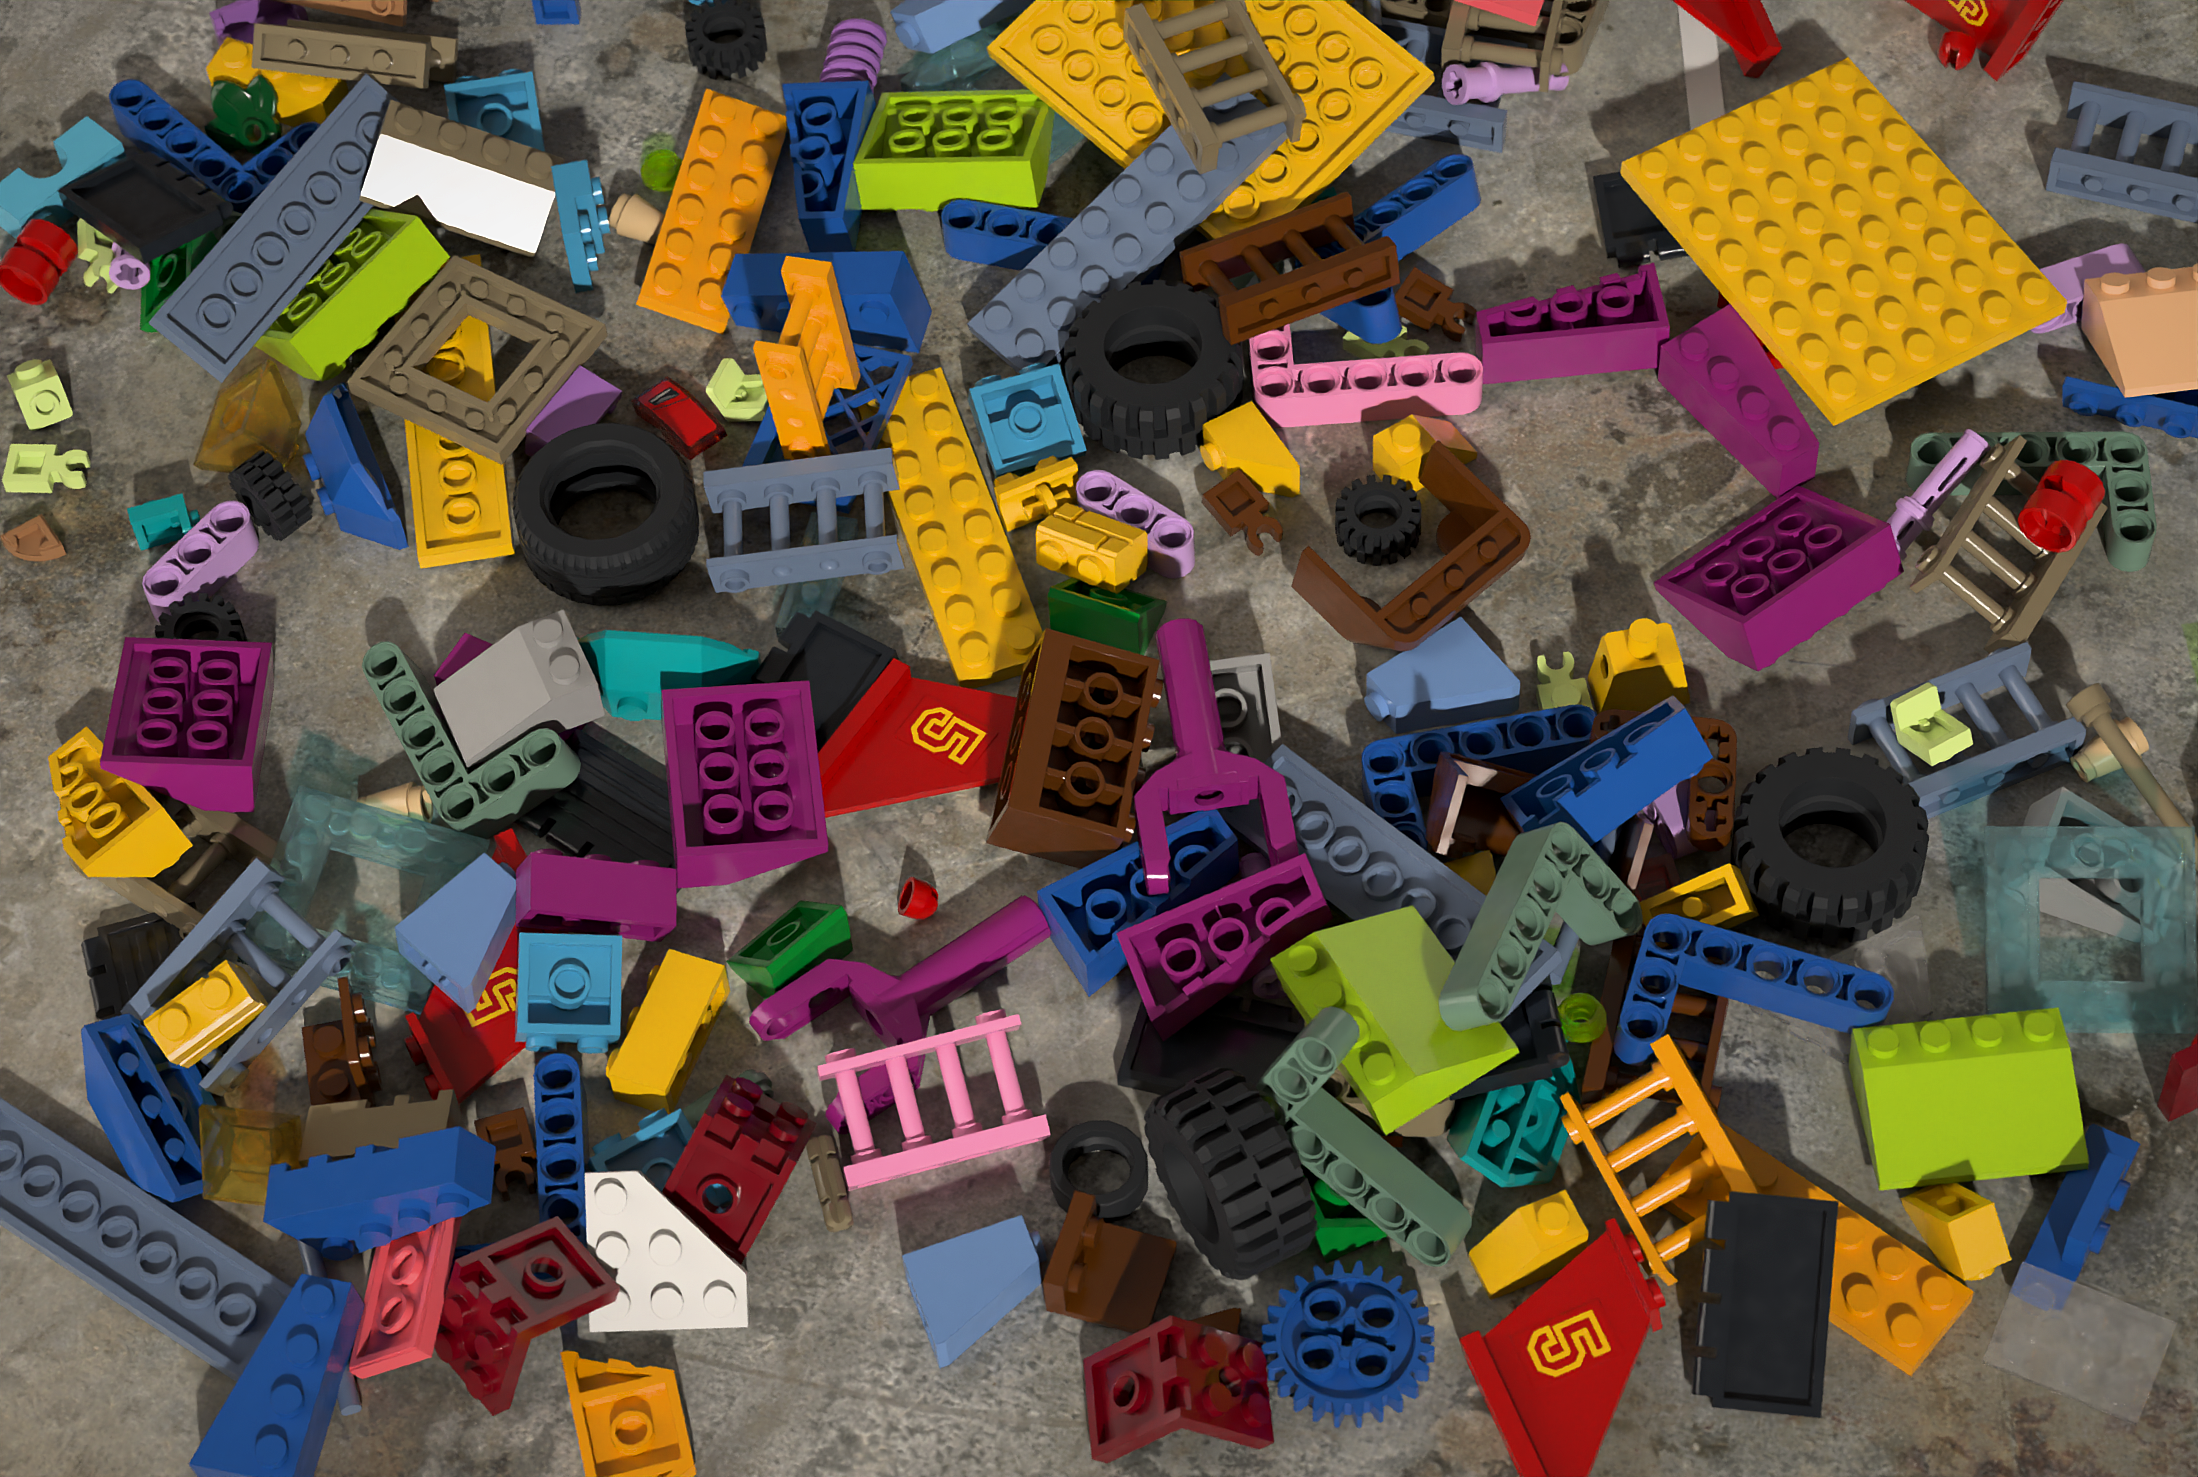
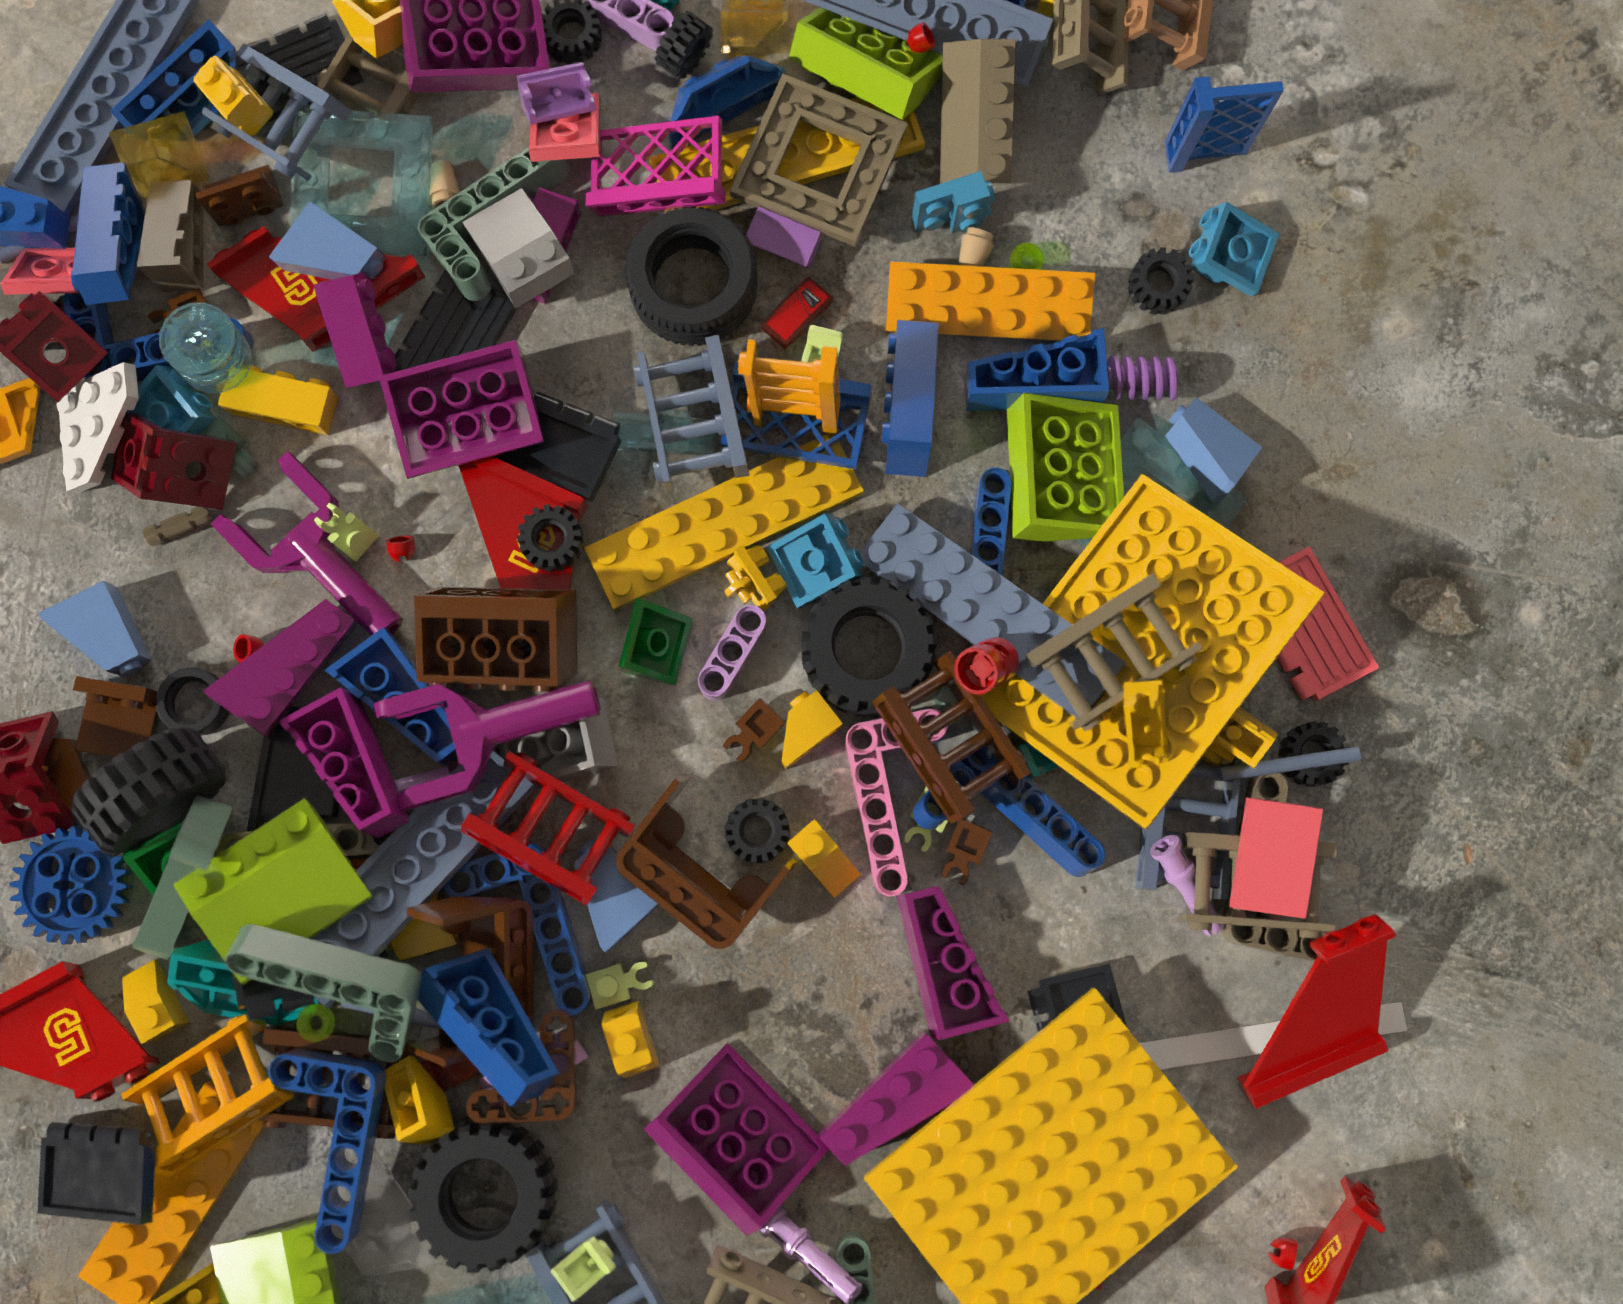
camera: 75 degrees right, 25 degrees up
dark azure plate [444,69,545,152] -> none
dark azure plate [515,932,622,1054] -> none
teal wedge [577,630,761,721] -> none
green slope [726,900,853,1000] -> none
bright pink fence [817,1009,1051,1191] -> none
yellow brick [1036,503,1148,594] -> none
none -> clear light blue wheel [159,302,252,393]
none -> magenta wedge [203,599,356,739]
none -> red hinge [233,634,265,663]
none -> yellowish green plate [314,503,379,562]
none -> red fence [461,751,635,906]
none -> medium lavender hinge [517,62,596,124]
none -> black tyre [517,504,584,572]
none -> coral tile [529,93,600,162]
none -> dark pink fence [586,116,726,217]
none -> red hinge [907,22,936,54]
none -> red wheel [954,637,1019,695]
none -> yellow hinge [1124,680,1168,768]

